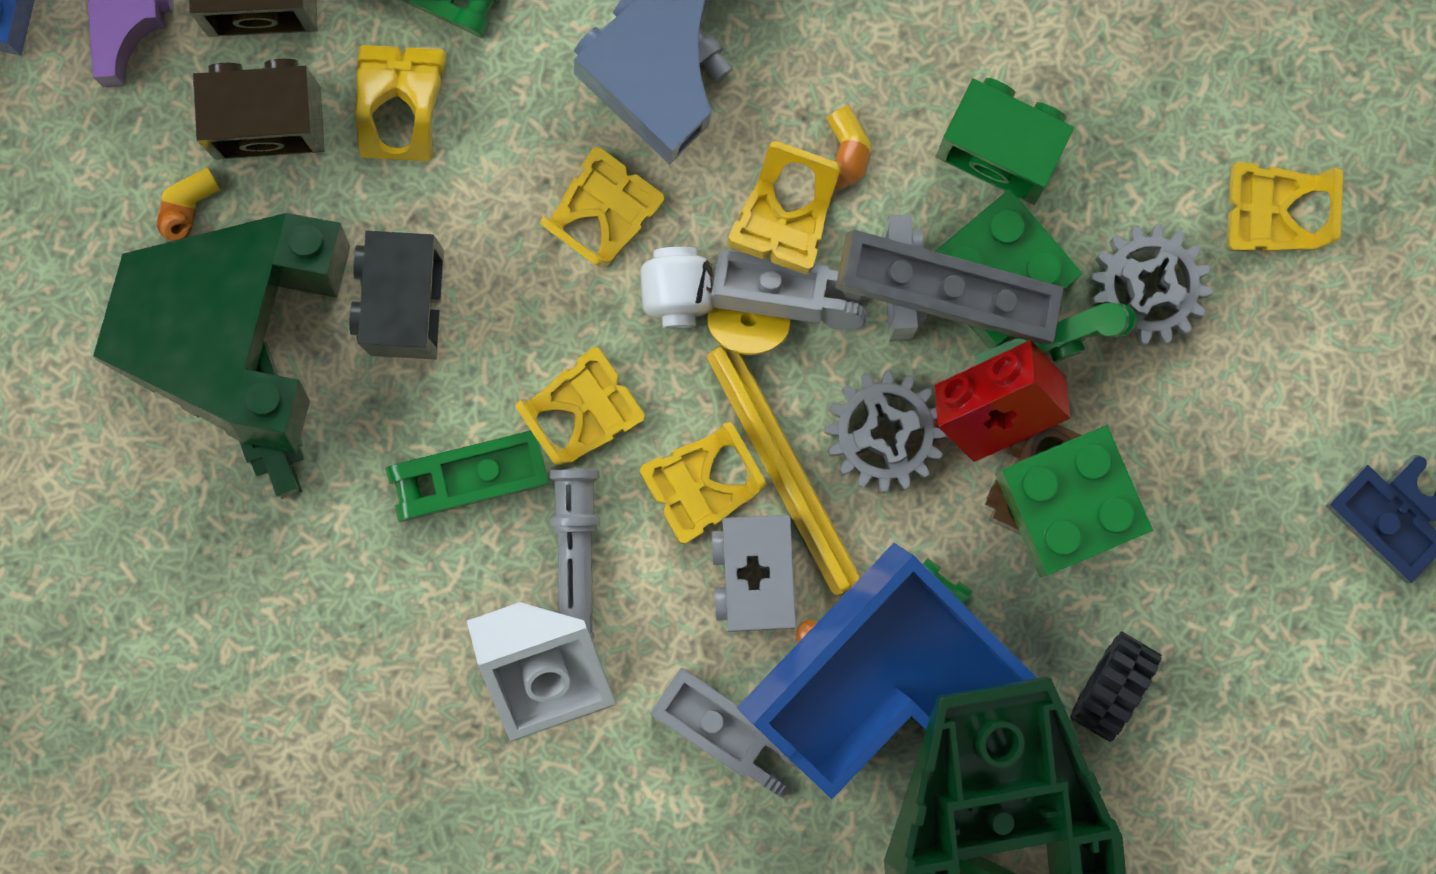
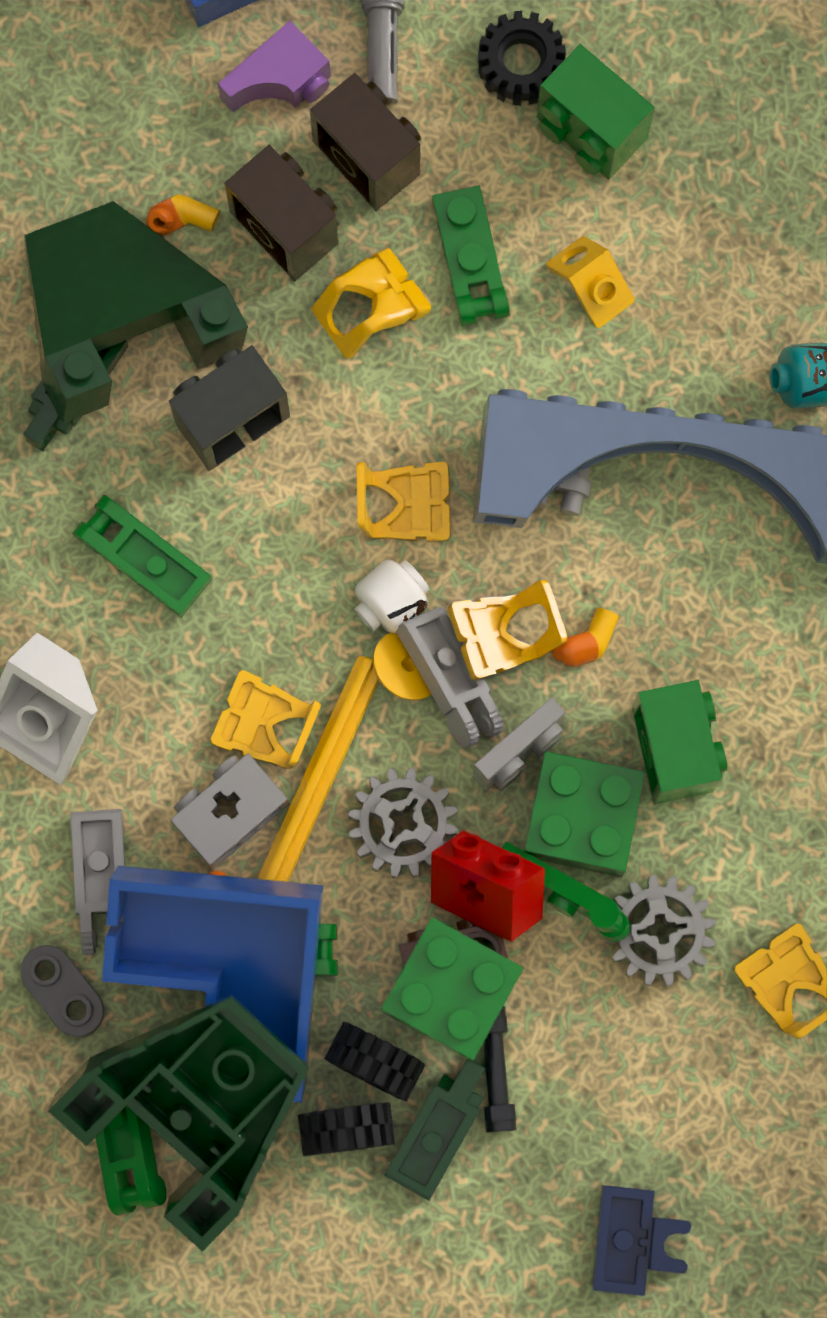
camera: 50 degrees right, 5 degrees down
yellow piece [515,347,646,465] -> none
light grey pin [549,470,600,638] -> none
flat silver plate [835,229,1064,345] -> none
none -> dark grey plate [21,945,104,1037]
none -> black tyre [324,1022,425,1102]
none -> dark green hinge [384,1060,486,1201]
none -> black bar [483,1006,517,1133]

